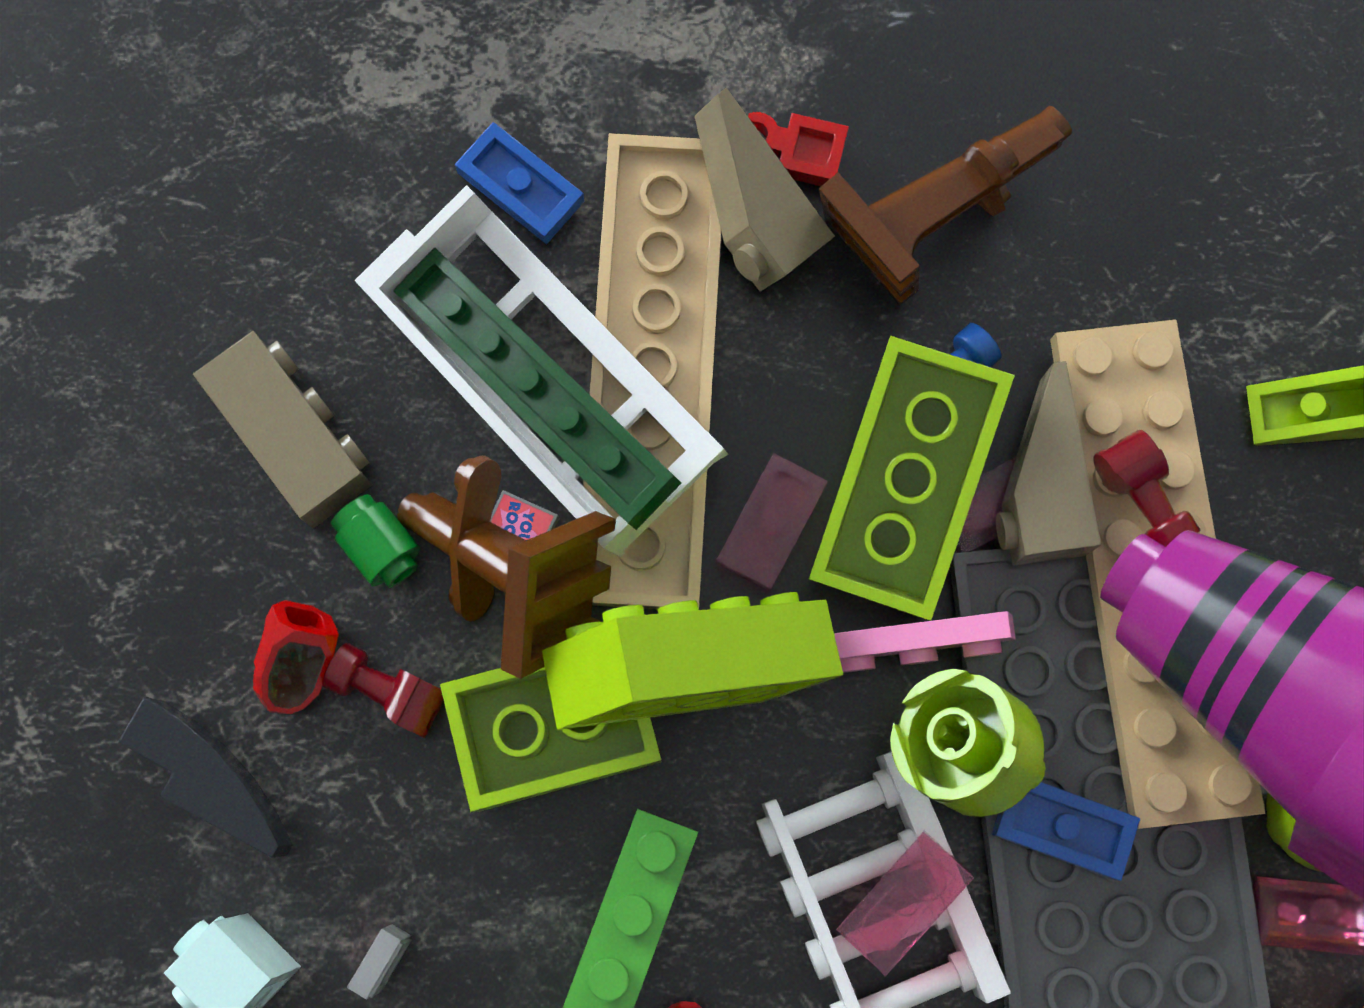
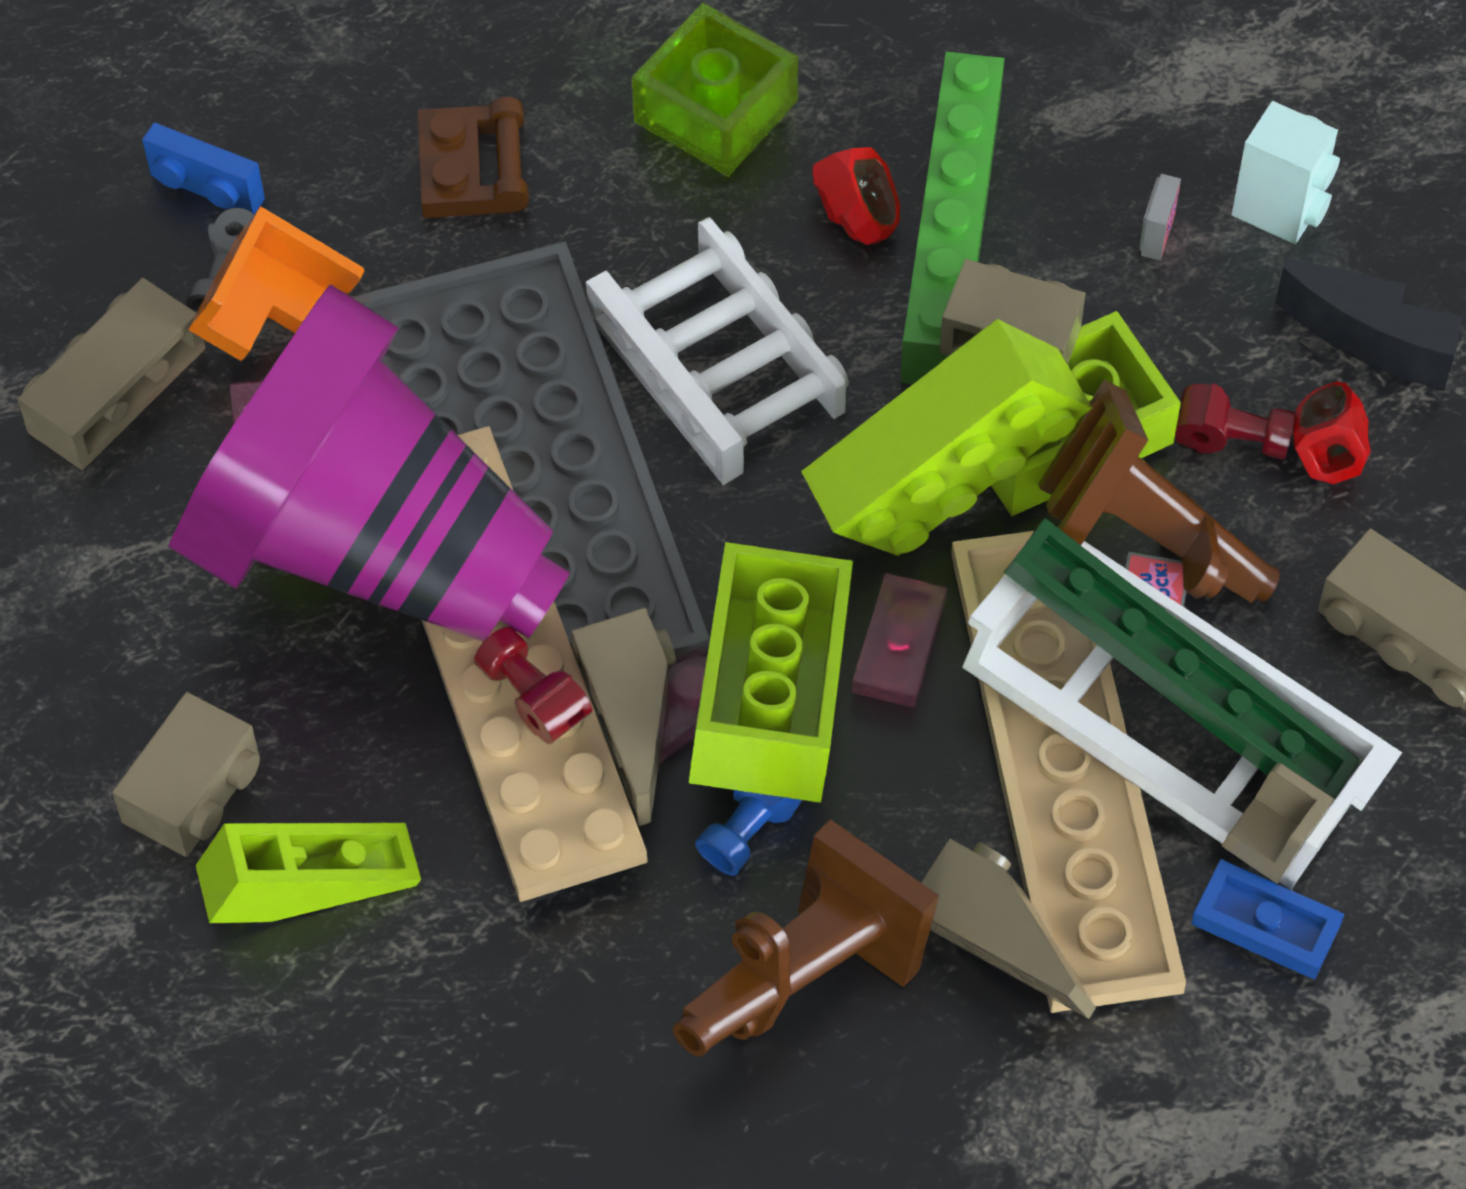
camera: 170 degrees right, 20 degrees down
green brick [330,494,421,588] -> none
red plate [748,112,849,186] -> none
bright pink plate [834,611,1016,673] -> none
clear pink plate [836,830,974,976] -> none
lime brick [890,669,1046,817] -> none
blue plate [991,782,1140,881] -> none
none -> dark tan brick [939,259,1086,365]
none -> dark tan panel [1222,763,1334,884]

